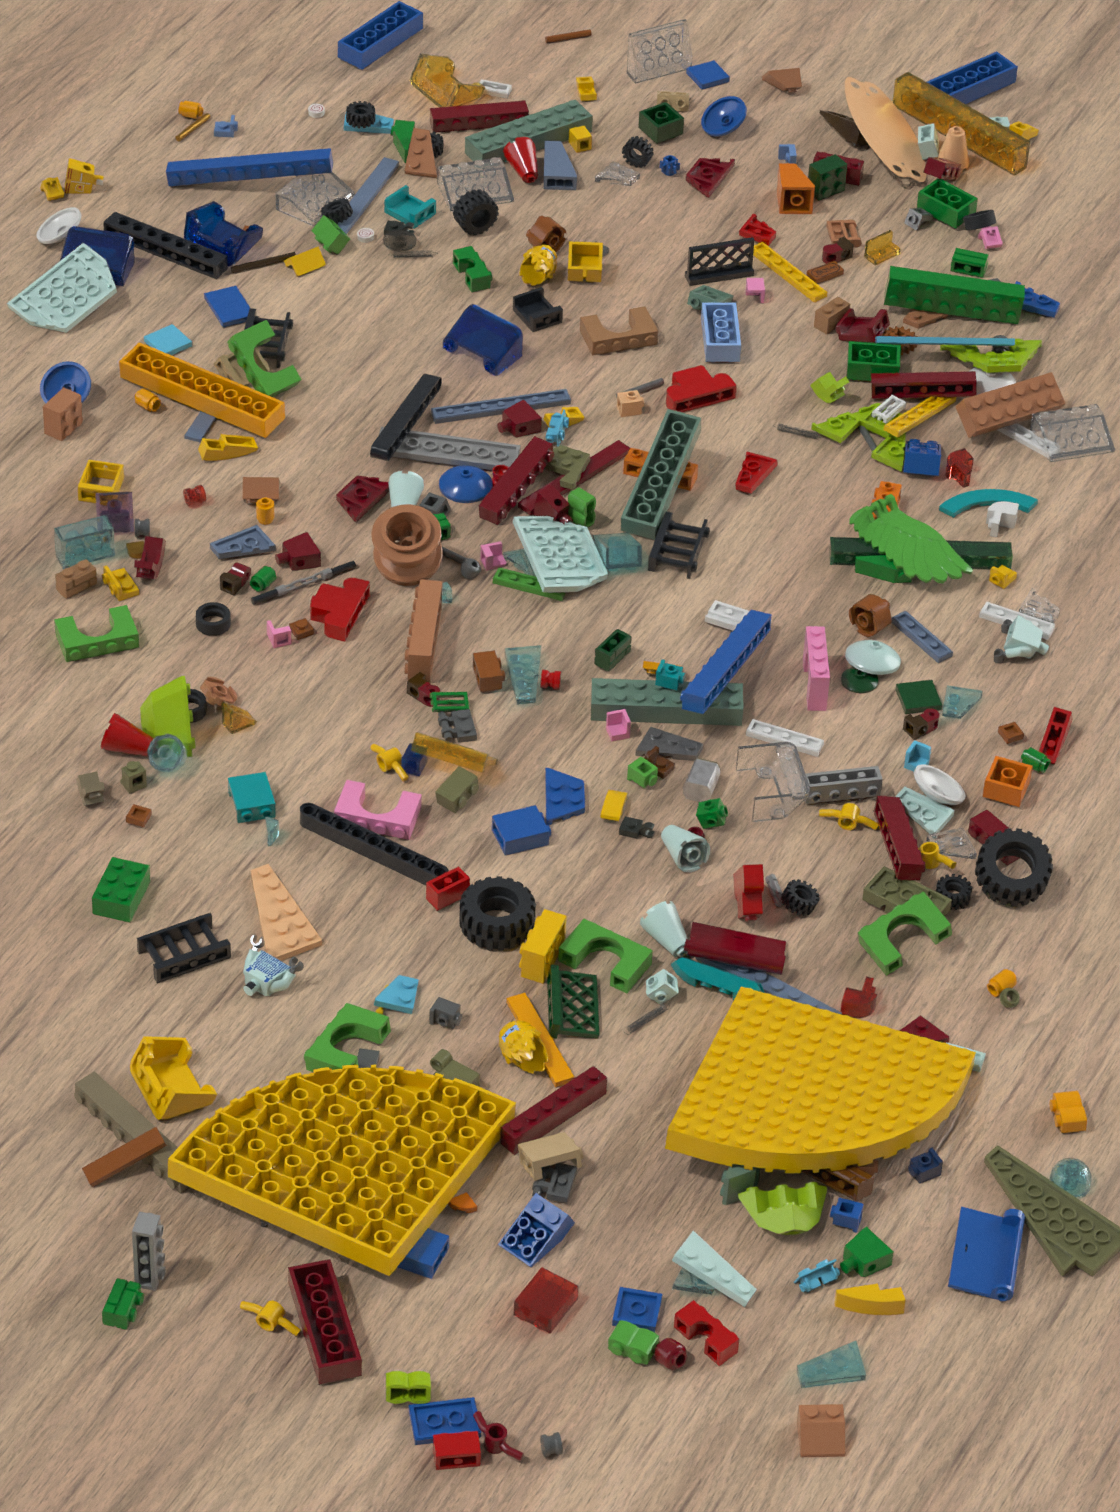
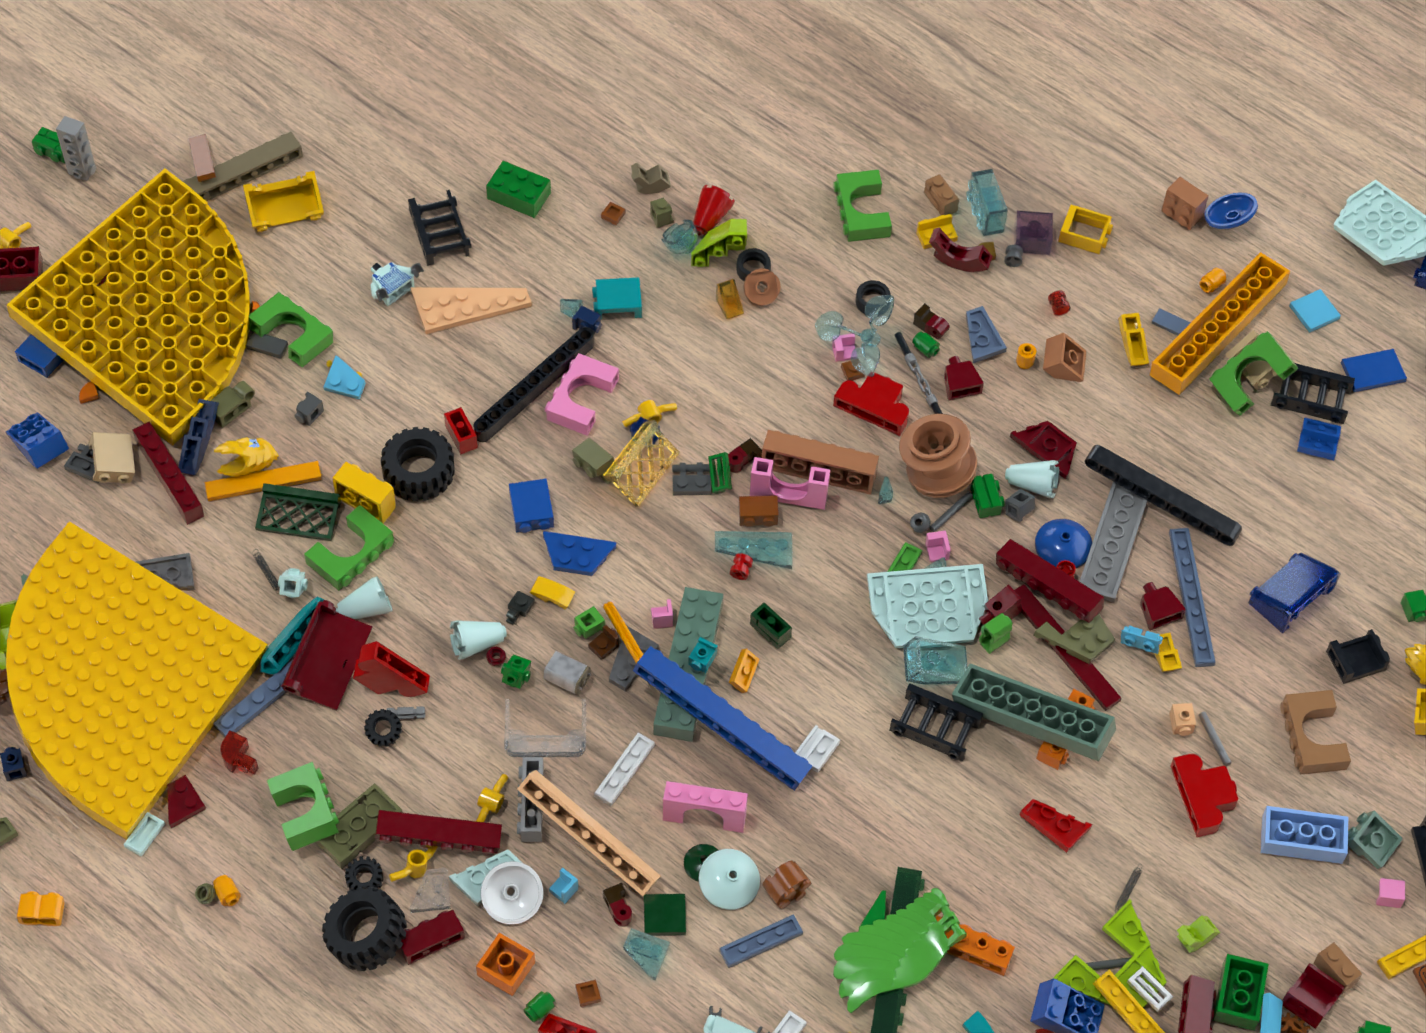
camera: 100 degrees right, 15 degrees up
none -> flat silver wing [136,553,195,590]
none -> dark blue slope [178,399,219,475]
none -> light nougat brick [517,770,661,896]
none -> dark blue brick [572,306,602,334]
none -> light orange axle [603,601,644,664]
none -> bright pink arch [750,457,830,510]
none -> clear light blue plant [815,295,894,377]
none -> blue slope [1297,417,1341,461]

